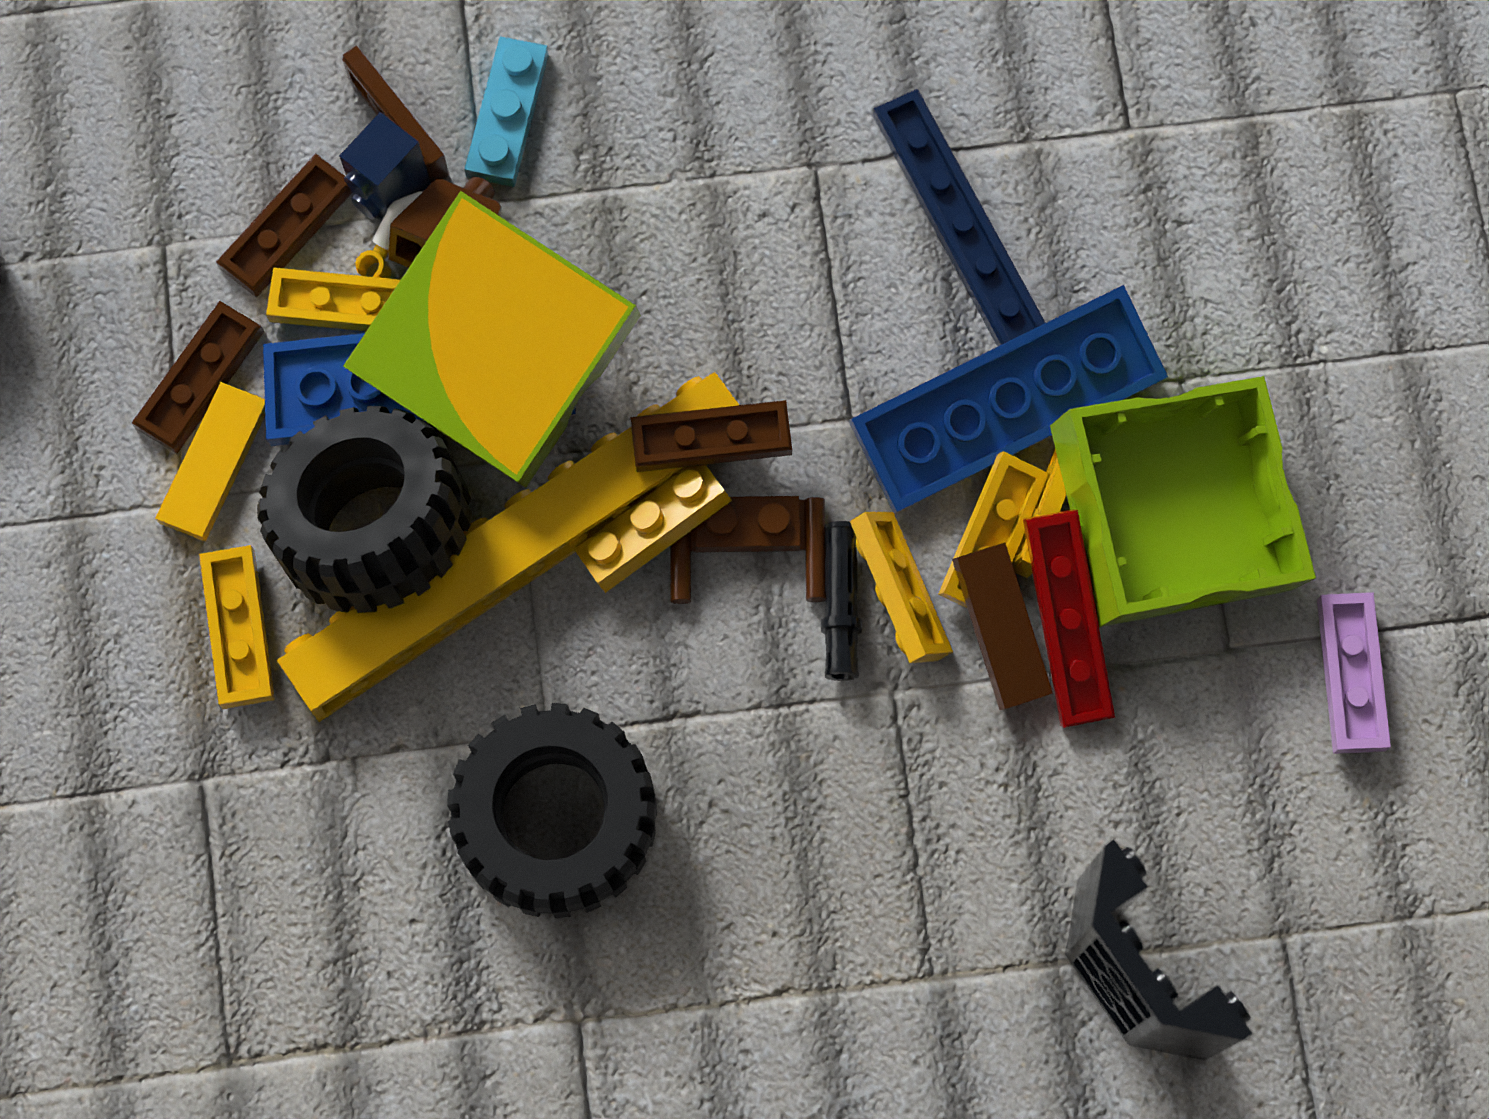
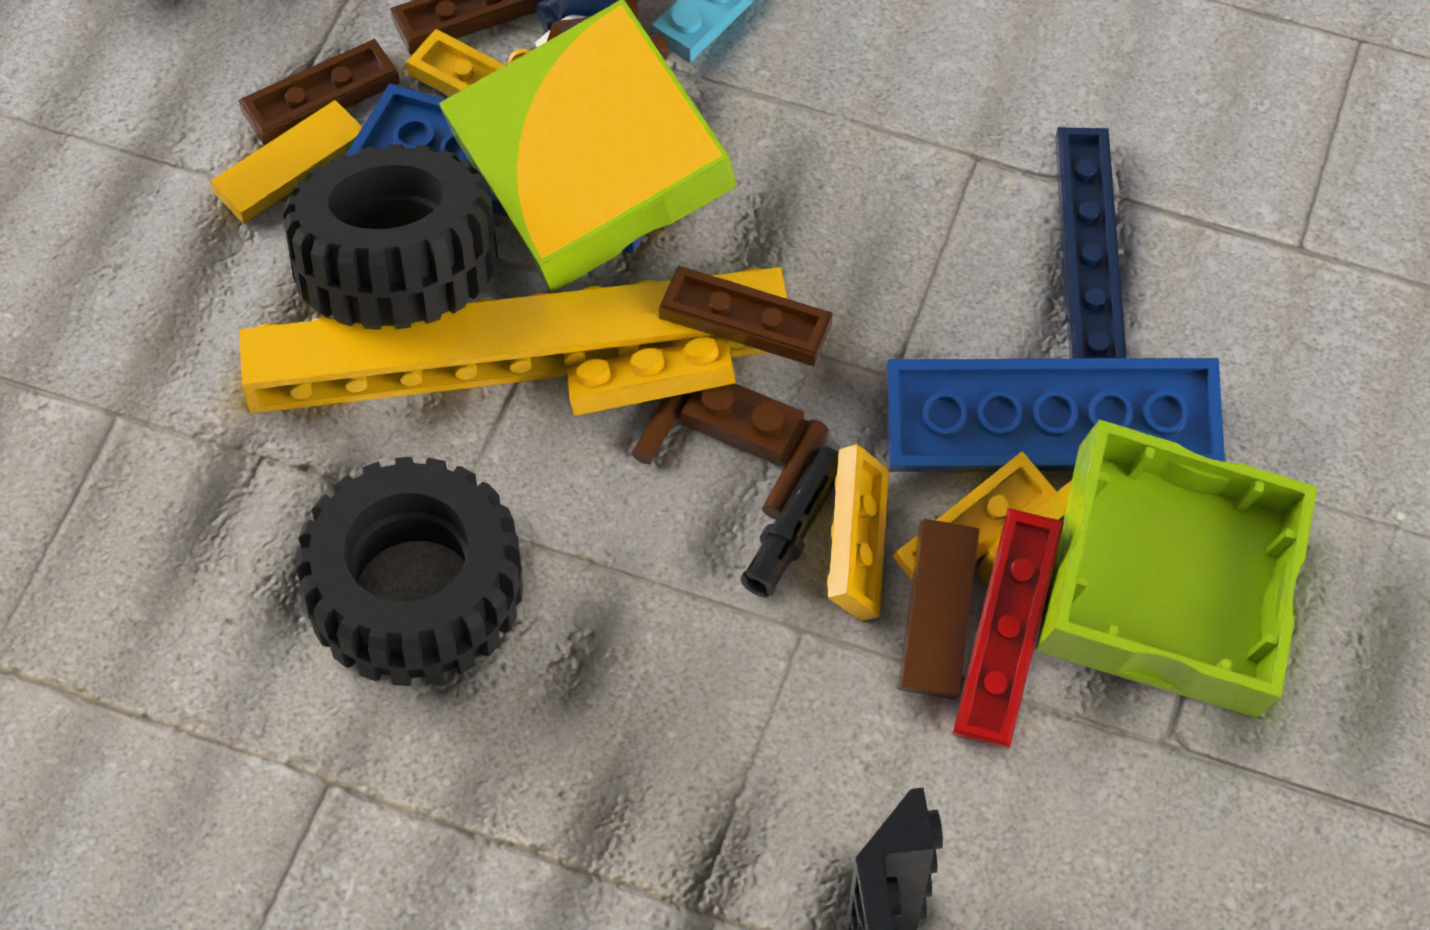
camera: 25 degrees right, 15 degrees down
yellow plate [199,545,275,709] -> none
lavender plate [1317,592,1391,754] -> none

